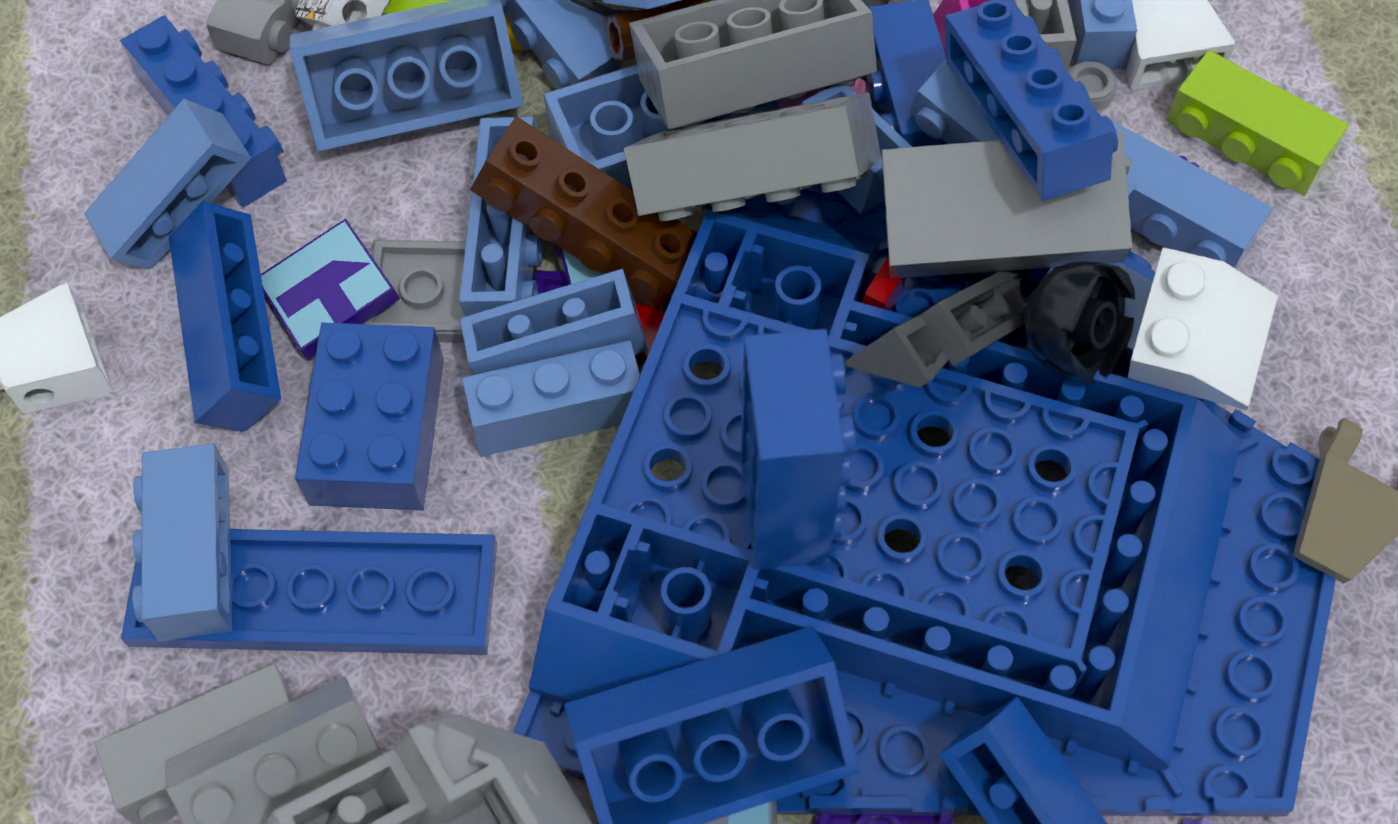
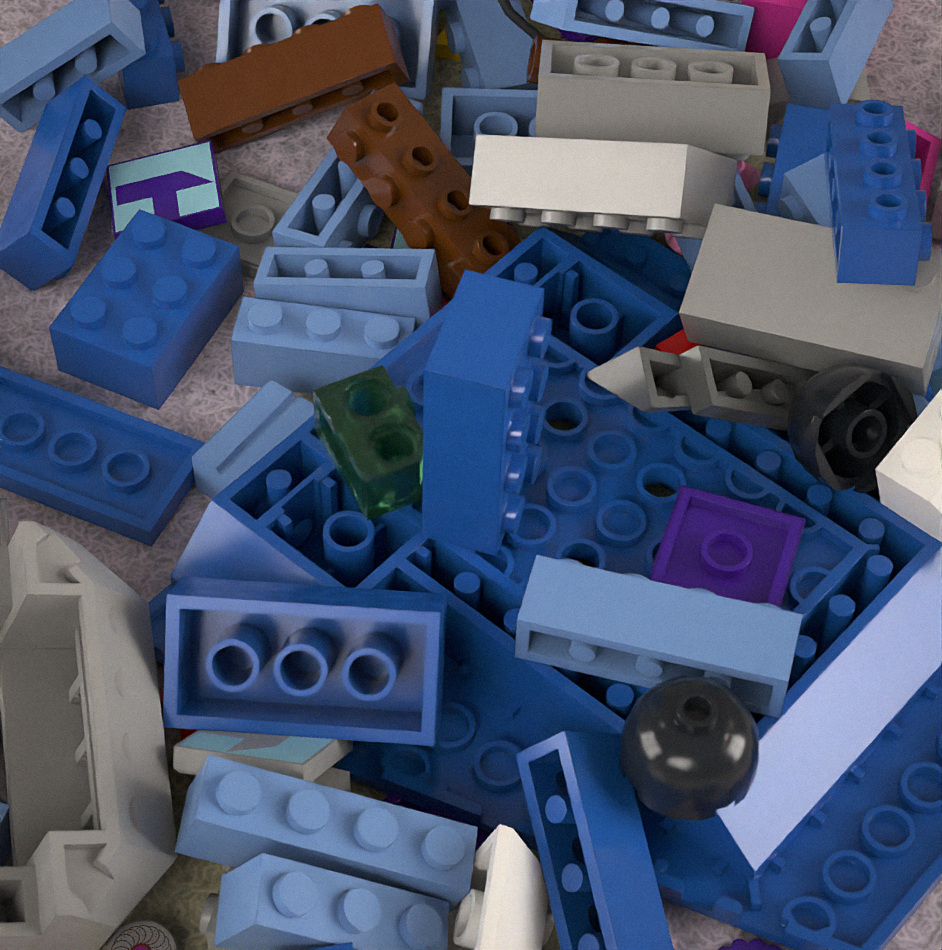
camera: 20 degrees right, 10 degrees down
none -> reddish brown brick [178,3,410,154]
none -> medium blue brick [192,380,321,499]
none -> clear green brick [313,365,423,521]
none -> medium blue brick [514,555,803,718]
none -> black cylinder [619,676,759,821]
none -> dark purple tile [648,485,806,608]

